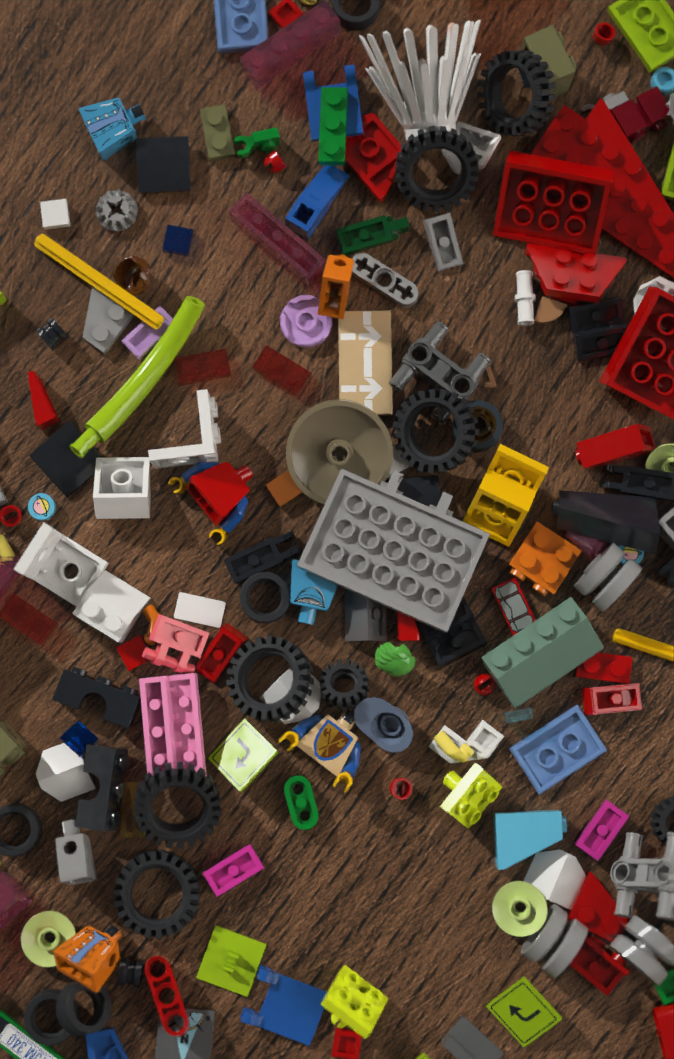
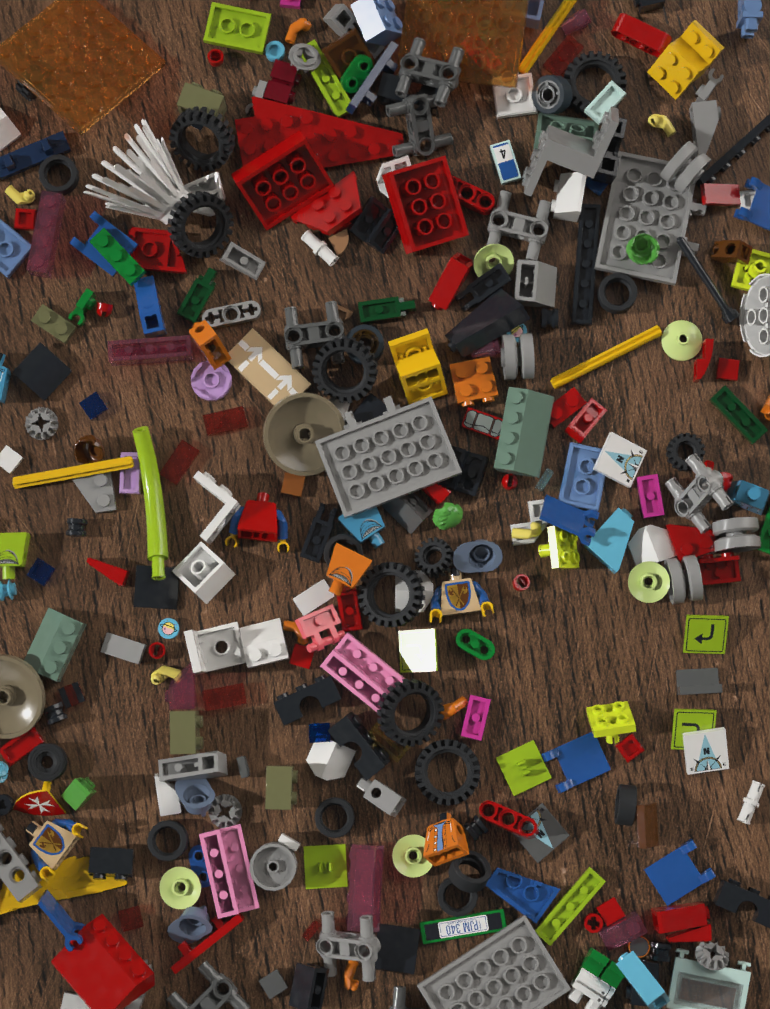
camera: 45 degrees left, 0 degrees up
none -> orange torso [326,543,372,597]
none -> dark green hinge [358,296,416,324]
none -> orange arm [439,696,468,720]
none -> blue flag [539,494,599,546]
none -> white tile [593,432,647,488]

